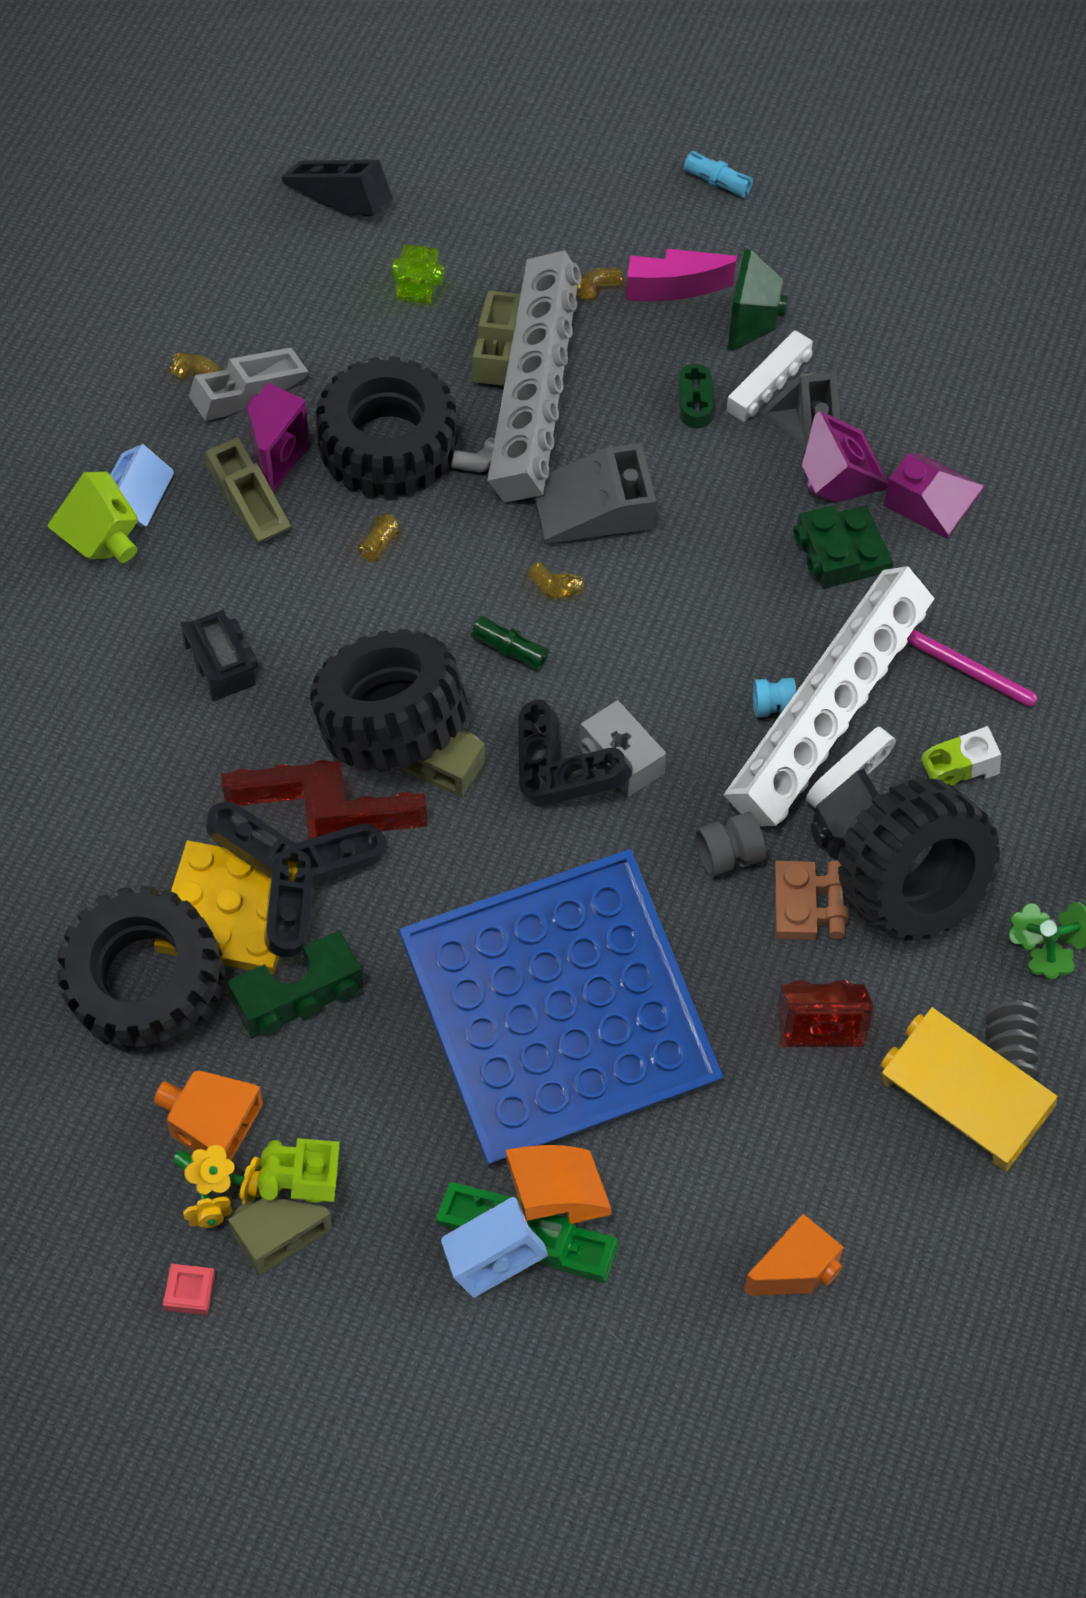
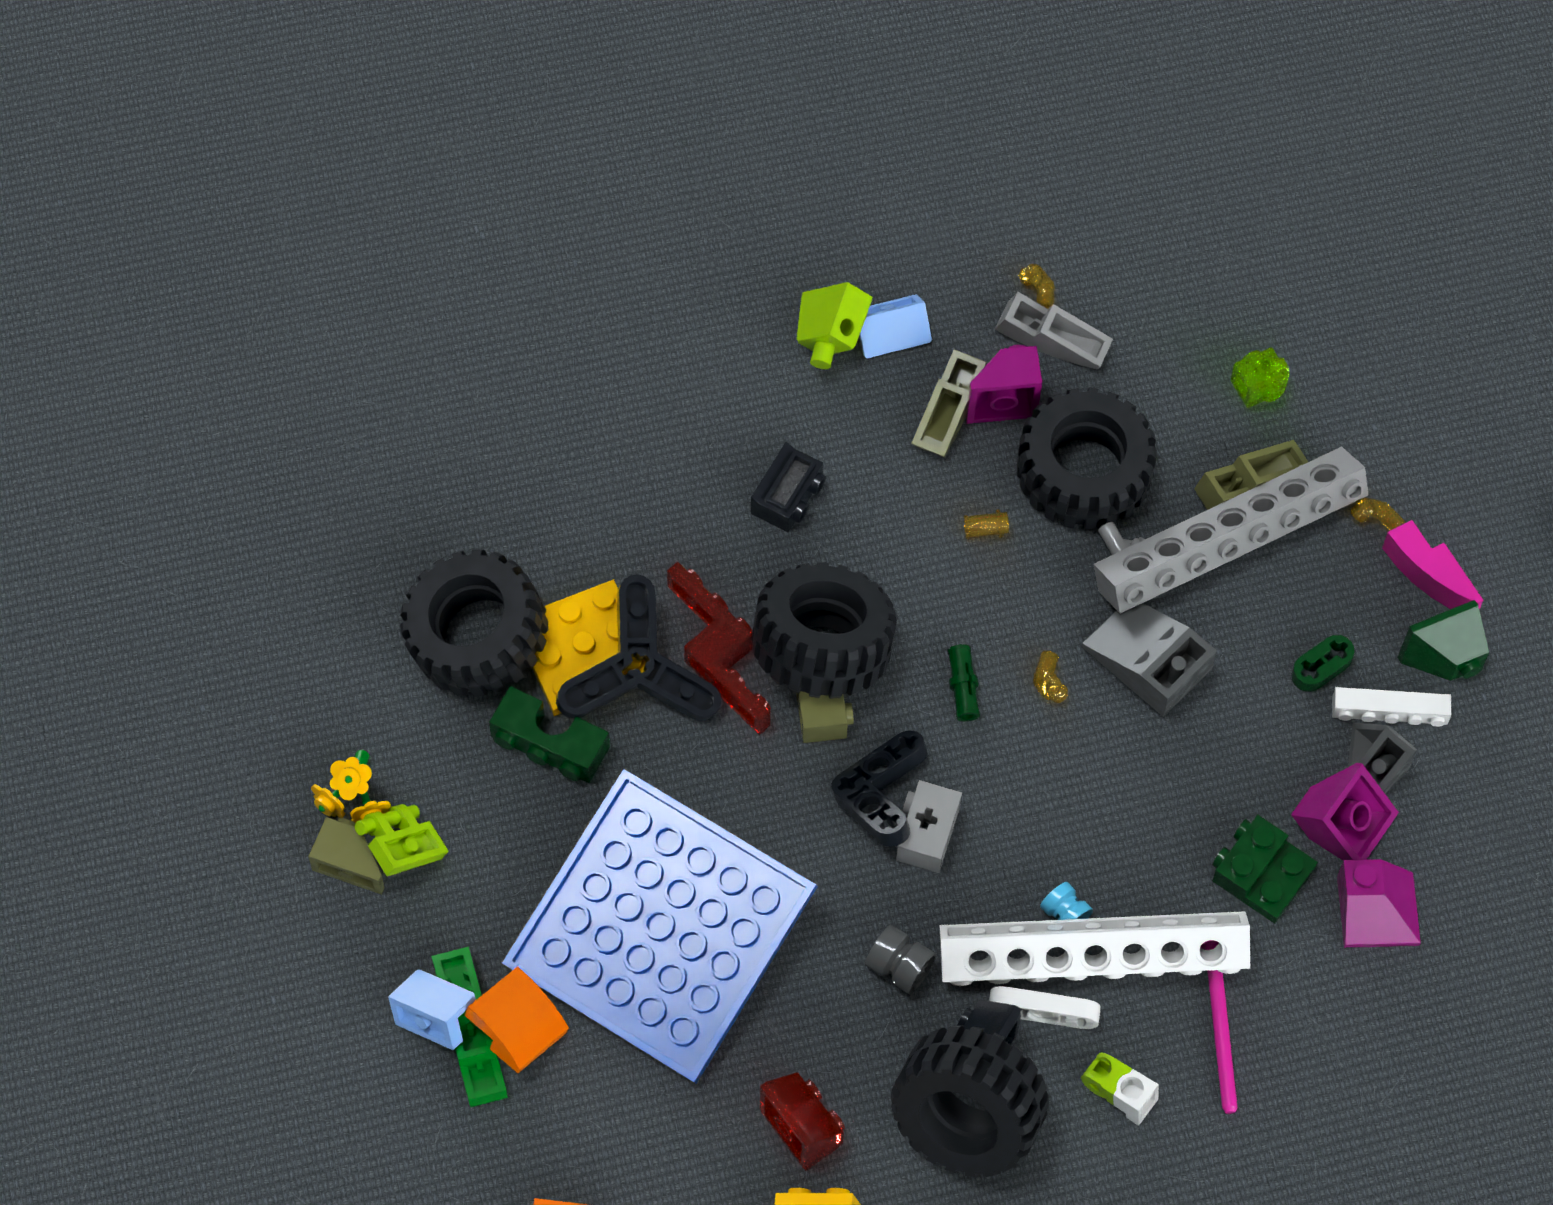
camera: 55 degrees right, 5 degrees up
orange torso [154,1070,263,1161] -> none
coral tile [163,1264,215,1315] -> none
black slope [281,160,392,217] -> none
nougat plate [774,860,849,940] -> none

